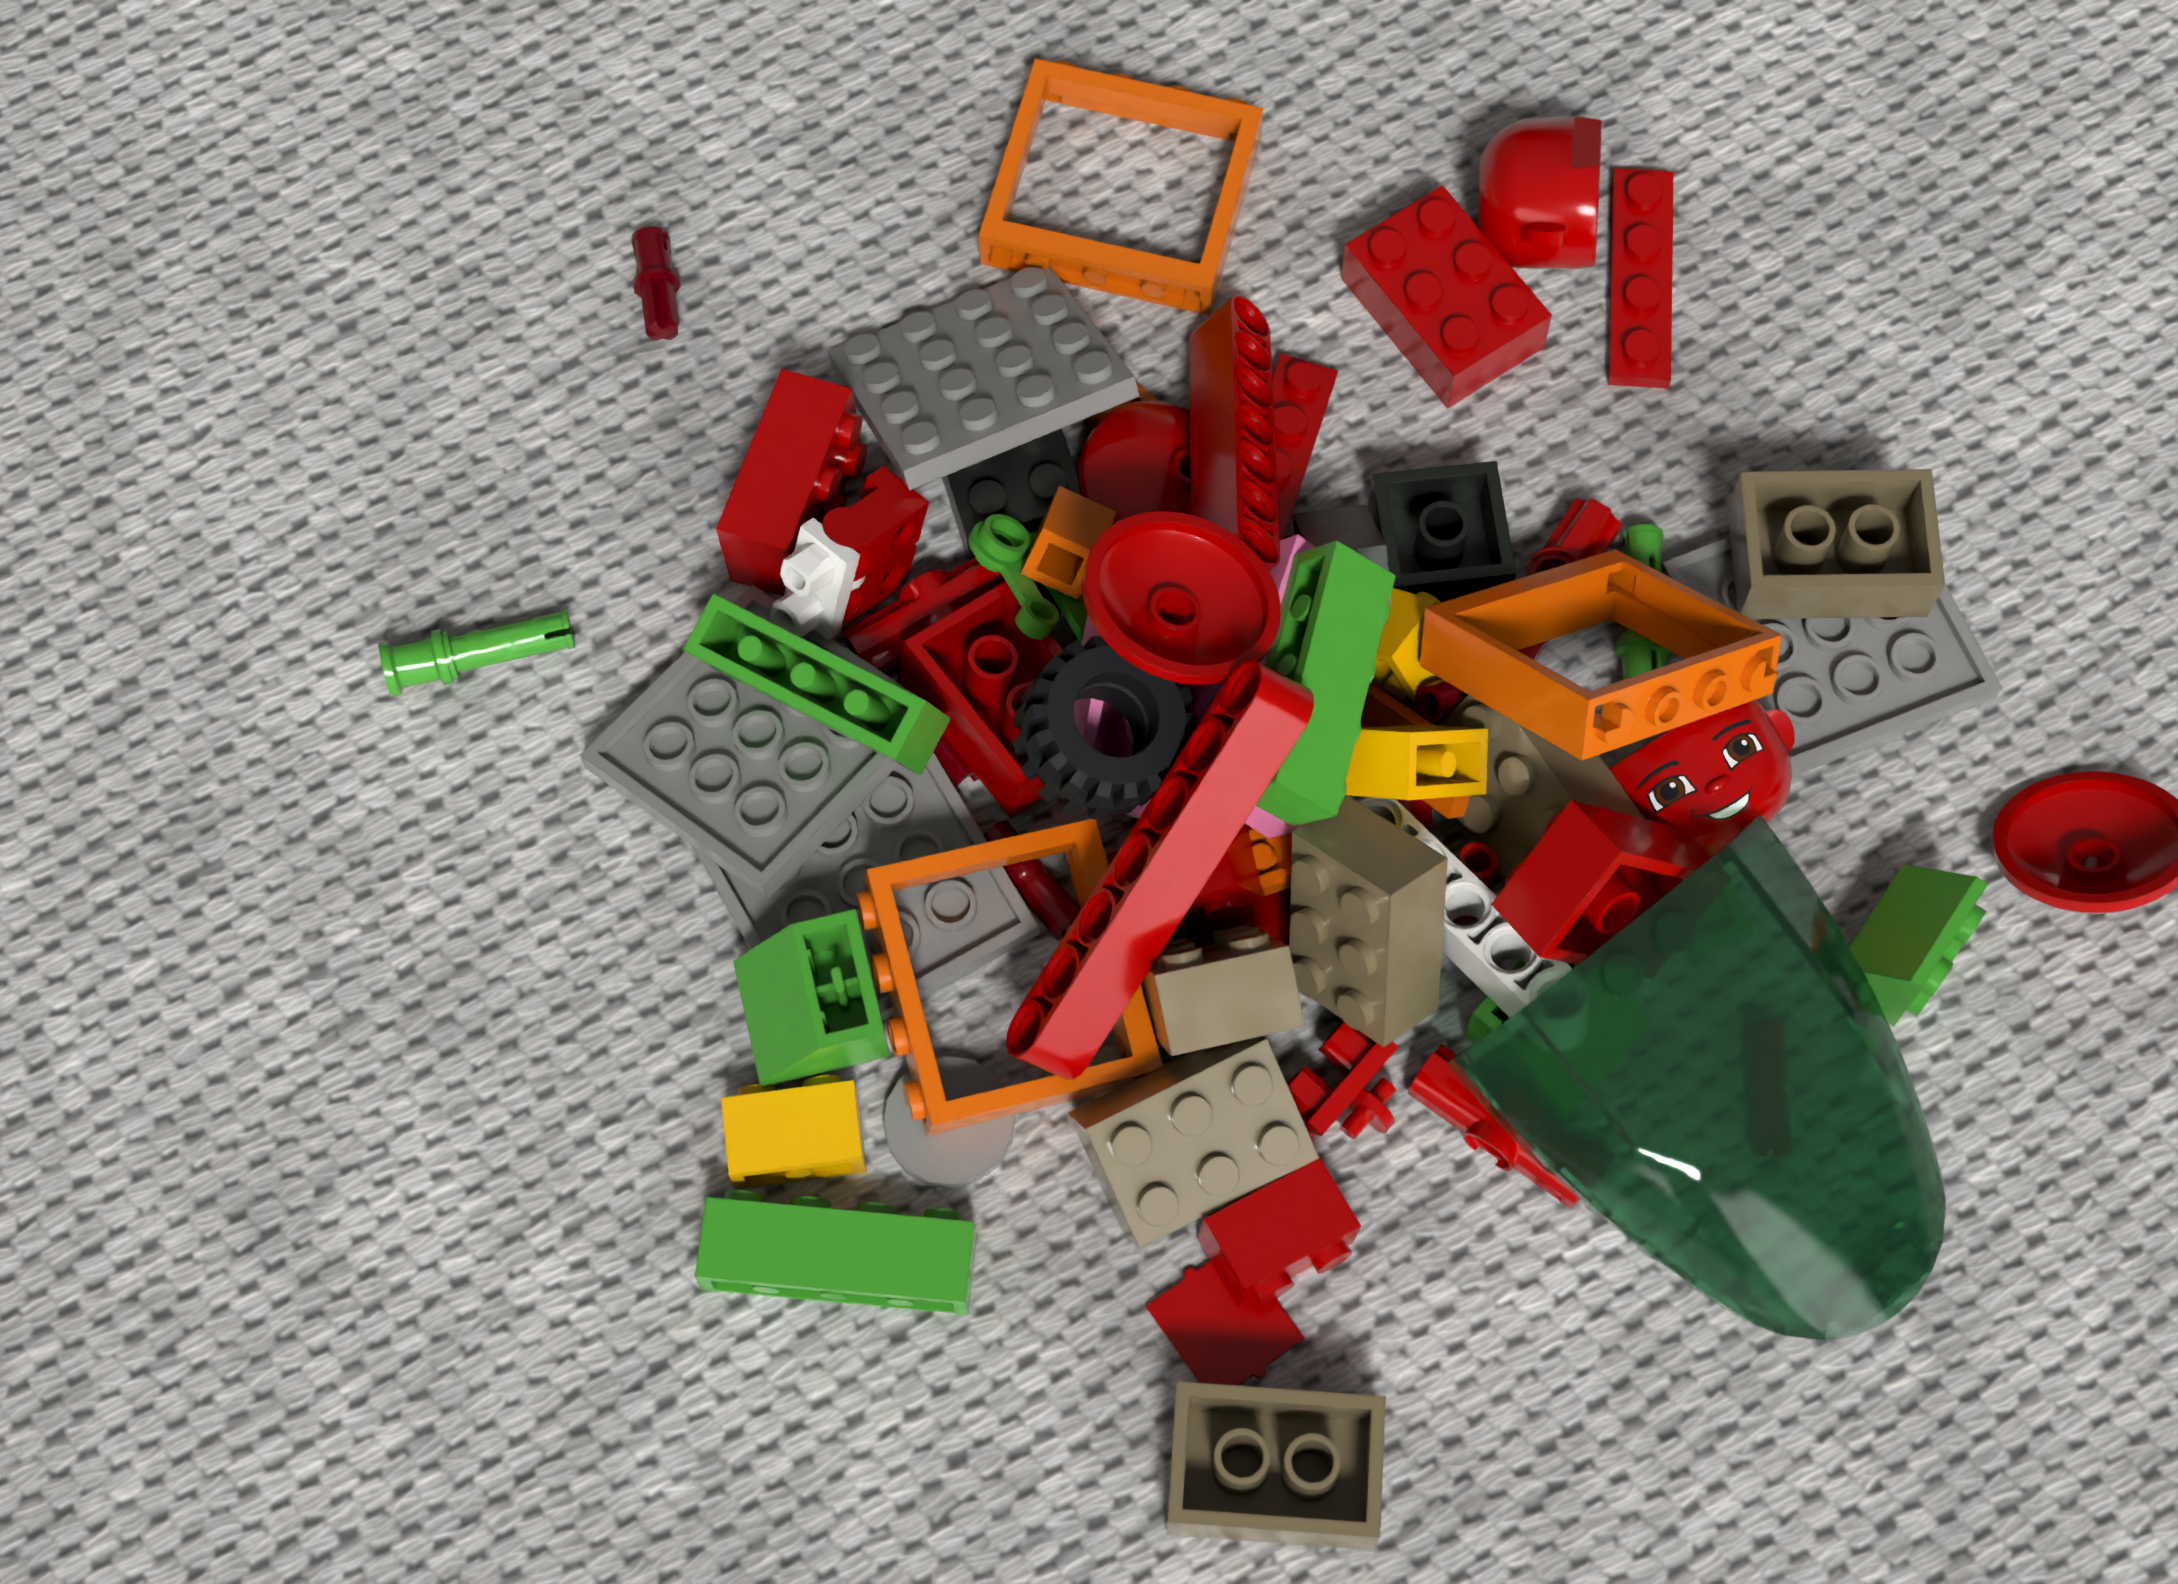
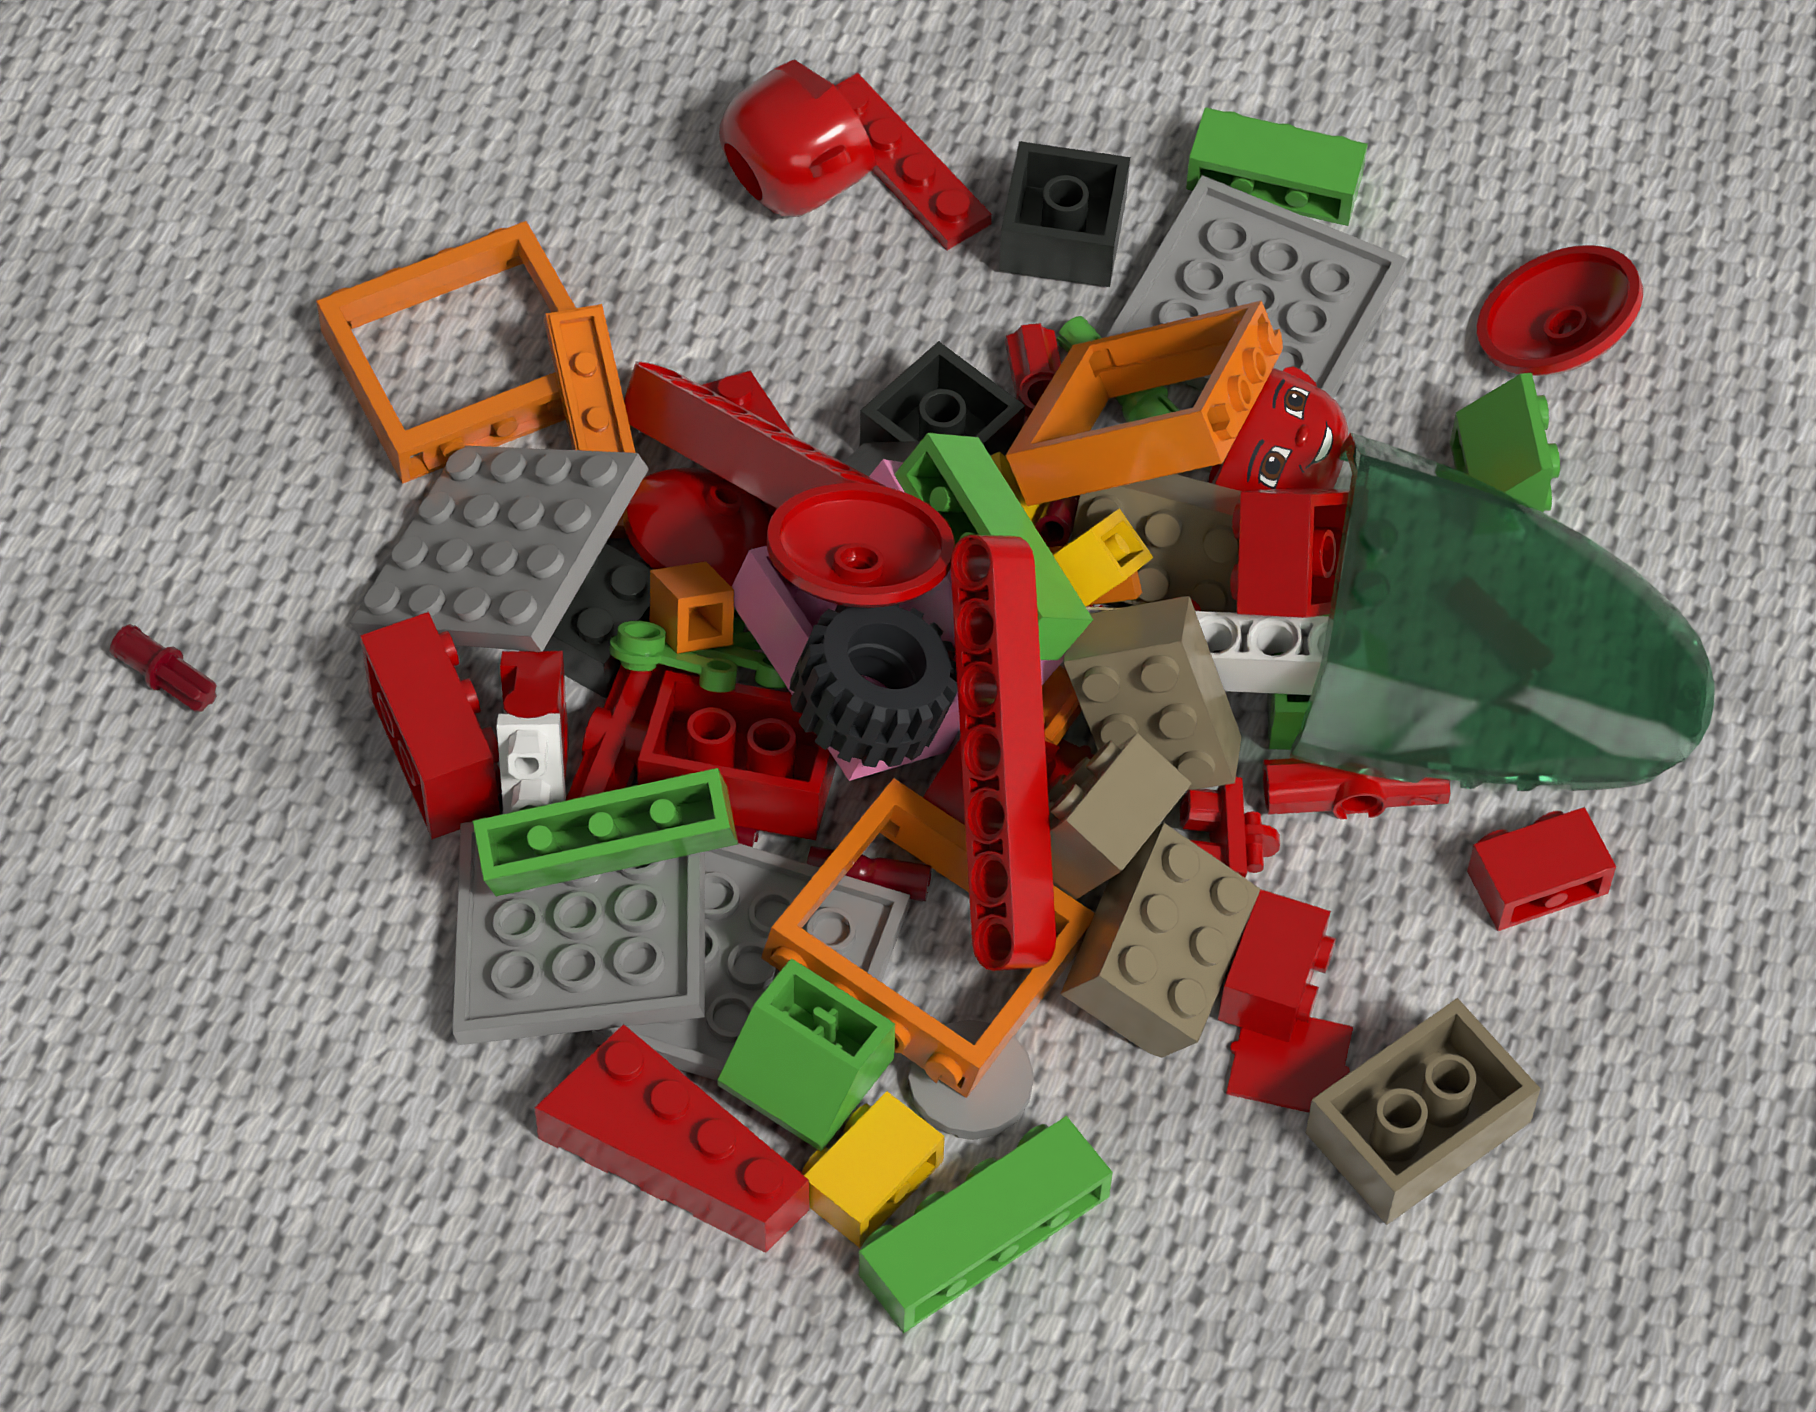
camera: 45 degrees left, 10 degrees down
bright green pin [378,609,575,697] -> none
red brick [1341,185,1552,409] -> none
dark tan brick [1728,469,1945,619] -> none
none -> red wedge [534,1024,809,1253]
none -> orange tile [544,304,635,453]
none -> pearl dark grey brick [999,141,1130,287]
none -> bright green brick [1186,107,1368,226]
none -> red brick [1467,807,1616,931]

